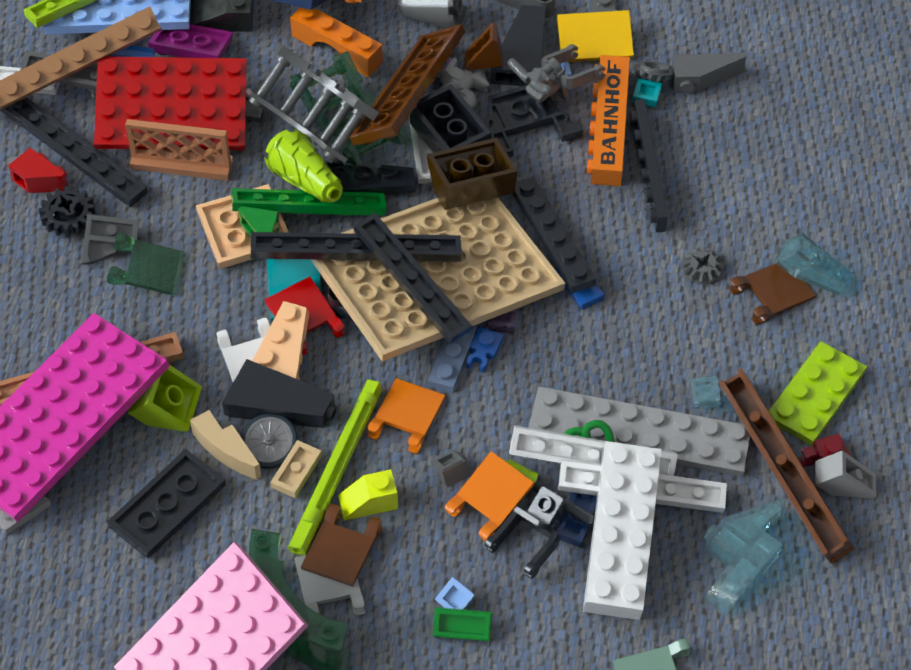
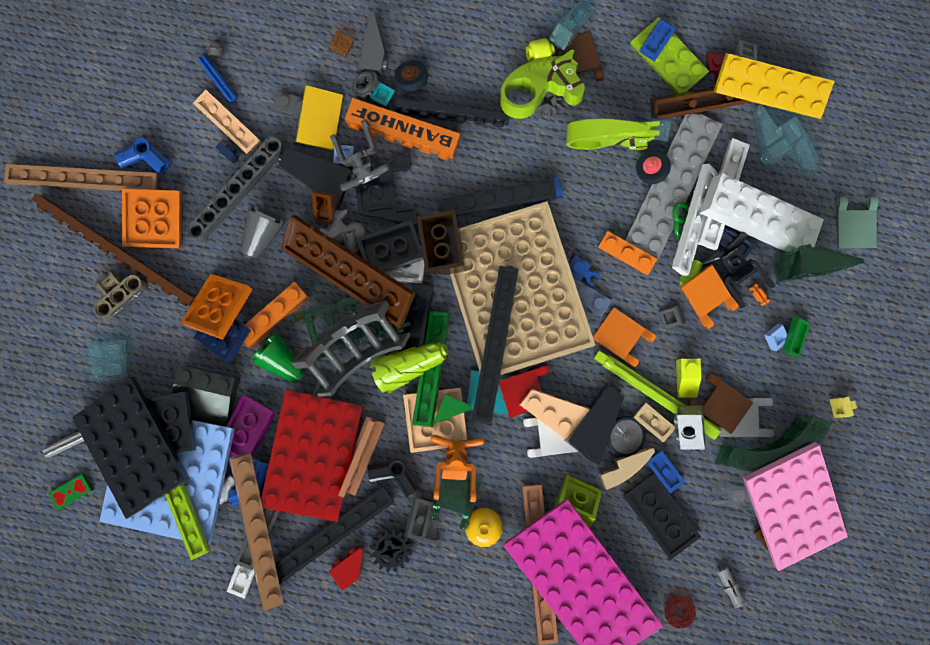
camera: 75 degrees left, 30 degrees up
black plate [353,213,472,344] -> none
none -> green cone [251,333,306,384]
none -> clear orange plate [328,31,354,58]
none -> black piece [367,459,420,497]
none -> black wheel [394,60,428,92]
none -> orange piece [430,435,485,502]
none -> yellow cylinder [465,507,503,547]
none -> lime animal [500,50,585,119]
none -> neon yellow head [526,38,555,62]
none -> lime animal [566,119,660,150]
none -> orange plate [598,230,658,275]
none -> black wheel [636,150,671,184]
none -> blue plate [639,18,677,62]
none -> blue plate [647,450,685,493]
none -> clear red gear [664,596,696,628]
none -> brick [674,405,706,450]
none -> yellow plate [713,53,835,119]
none -> light grey pin [716,566,746,608]
none -> orange piece [749,283,771,306]
none -> clear green slope [772,244,865,283]

